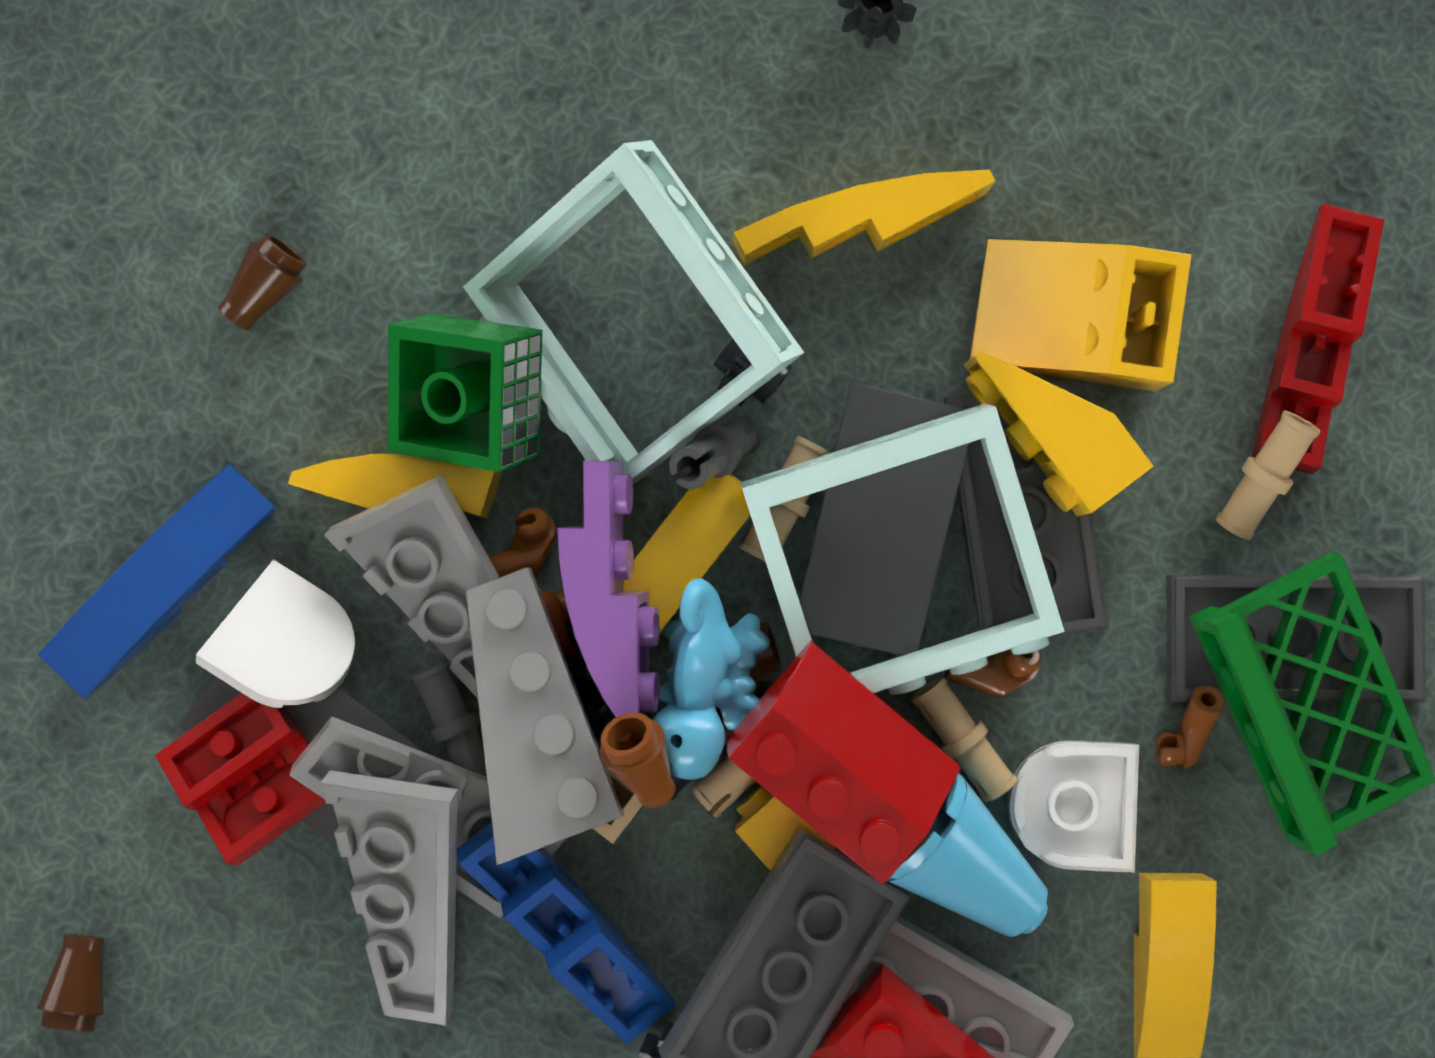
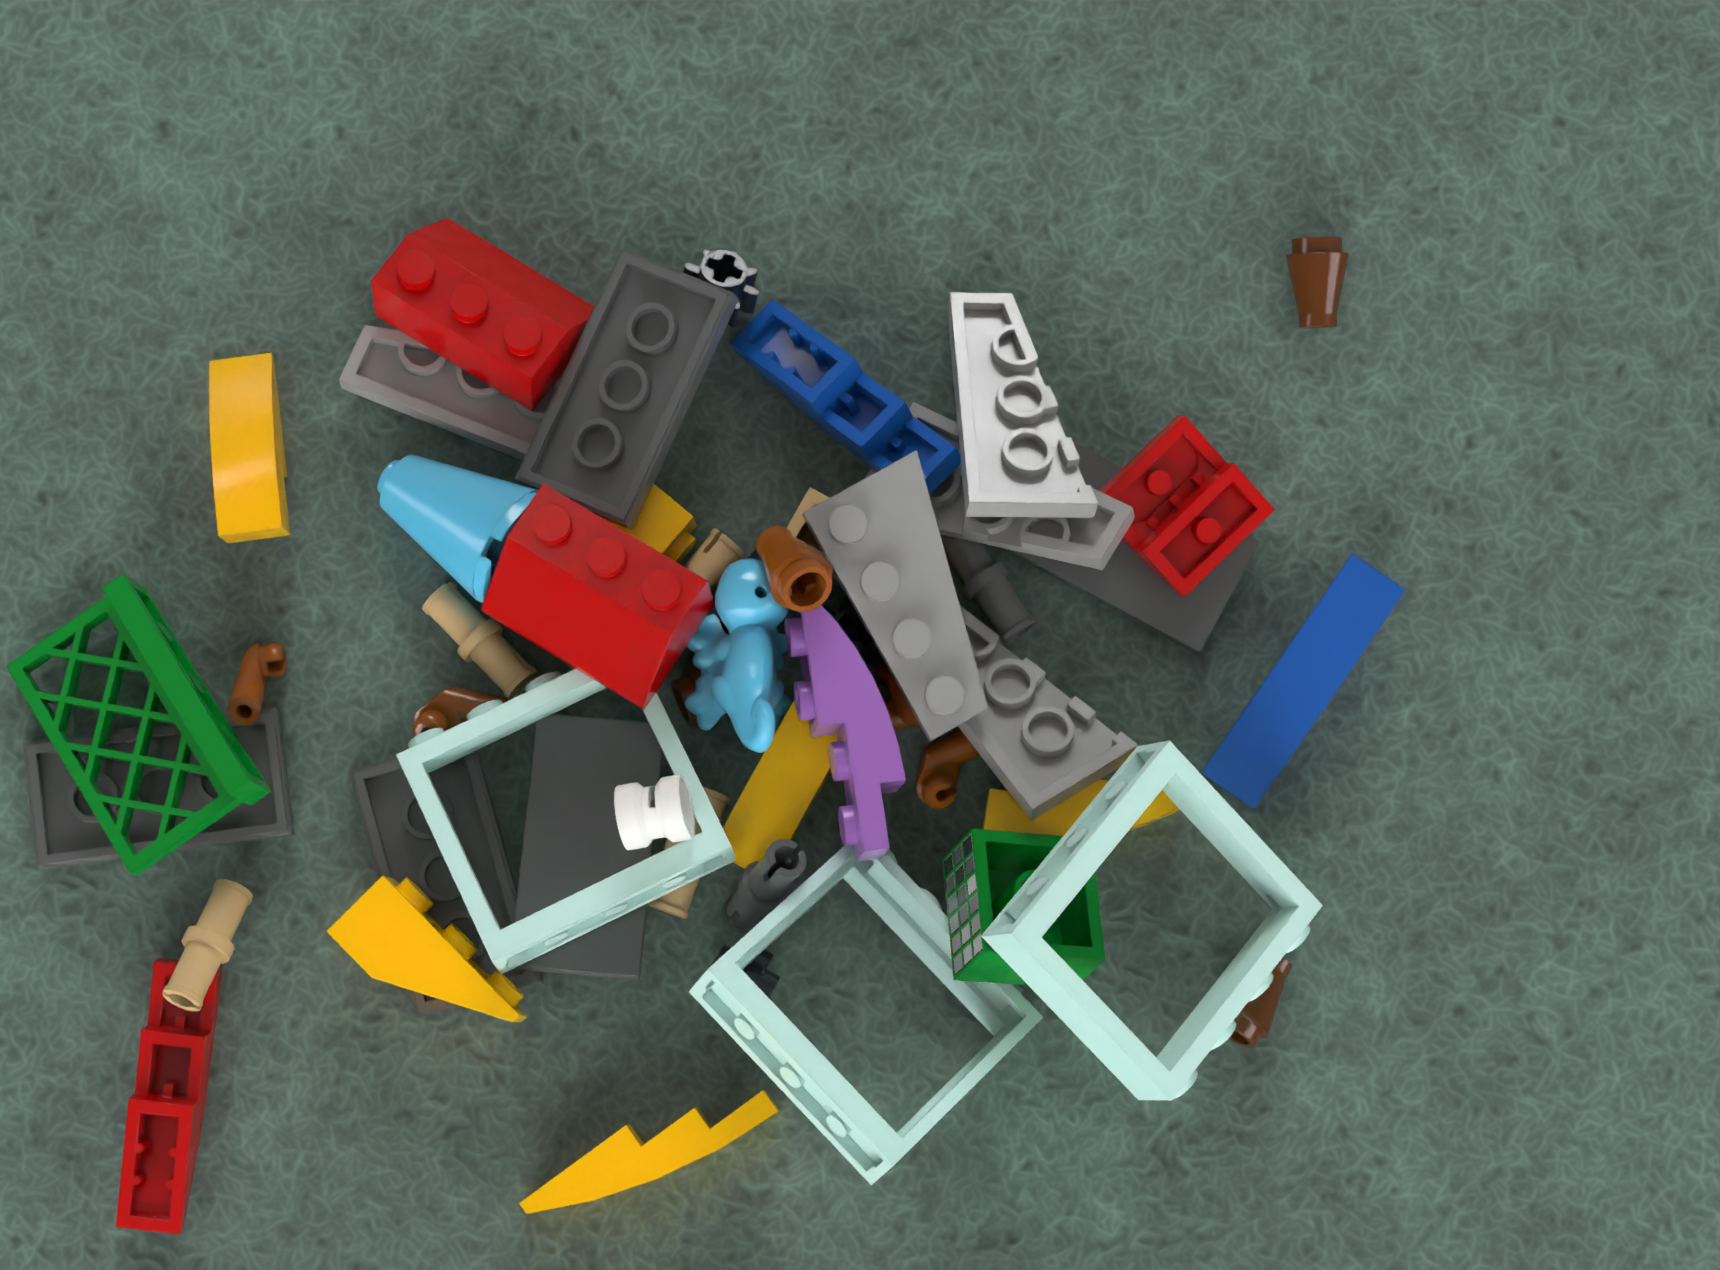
camera: 175 degrees right, 5 degrees down
white tile [196,559,355,708] -> none
yellow slope [969,239,1192,392] -> none
white tile [1007,741,1139,873] -> none
none -> white wheel [614,774,695,851]
none -> light aqua window [981,740,1323,1101]

